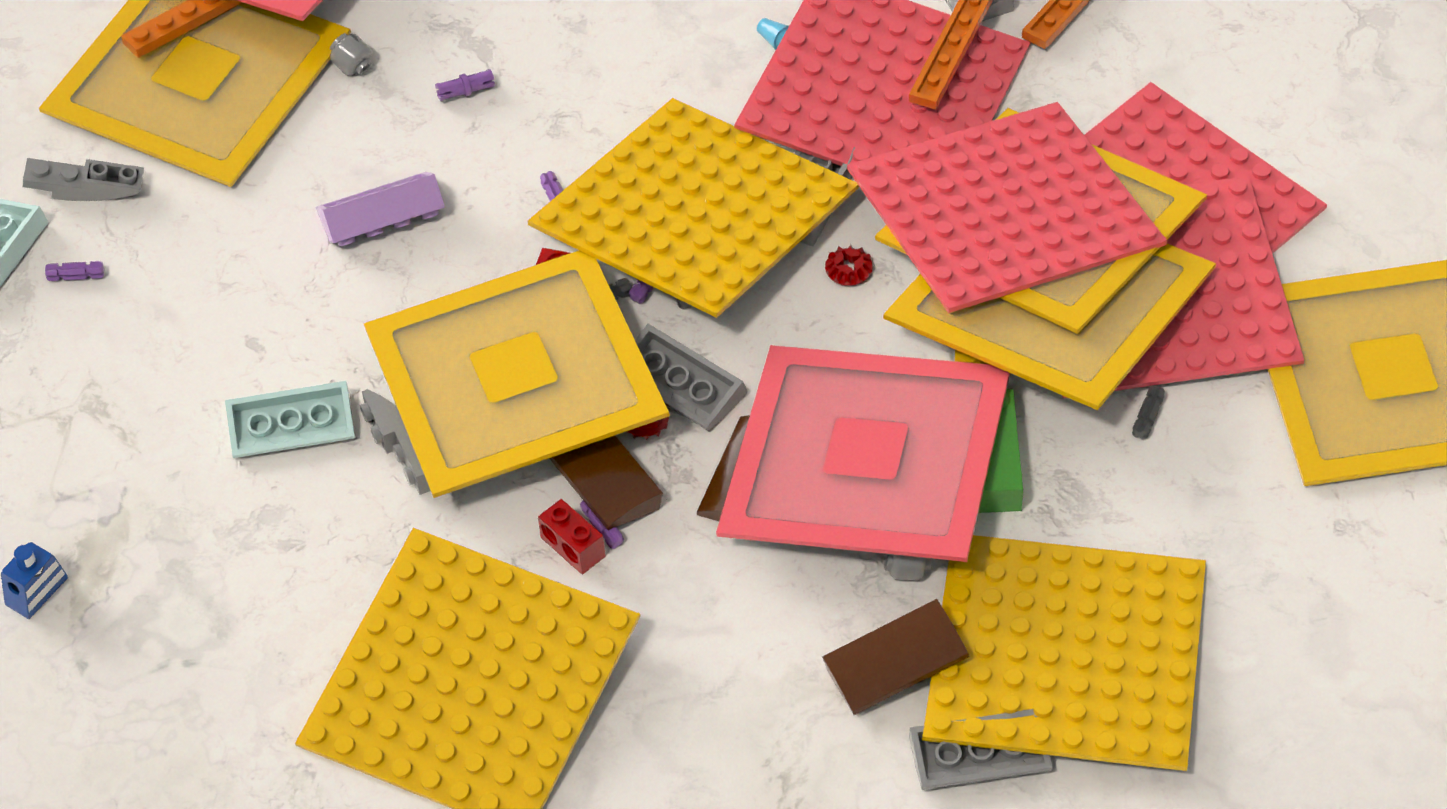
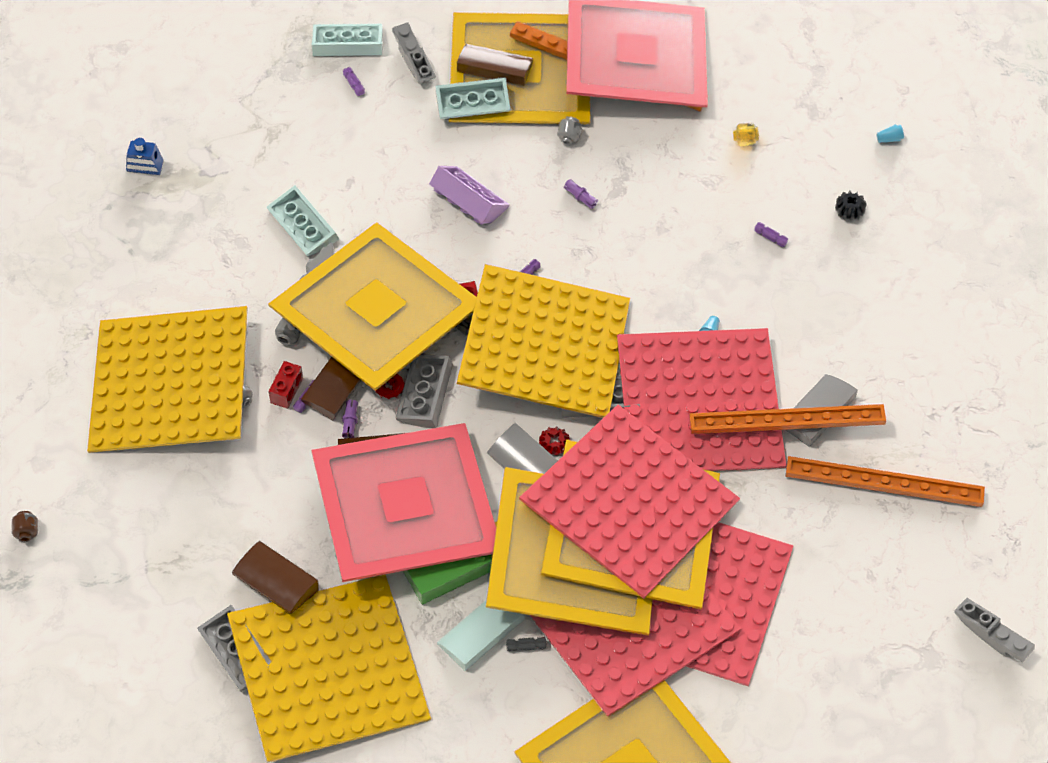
camera: 60 degrees right, 5 degrees up
none -> light grey head [275,318,302,345]
none -> medium lavender pin [342,400,358,438]
none -> light aqua slope [435,78,510,119]
none -> light aqua slope [437,601,525,671]
none -> reddish brown slope [457,44,533,86]
none -> light grey slope [487,423,558,474]

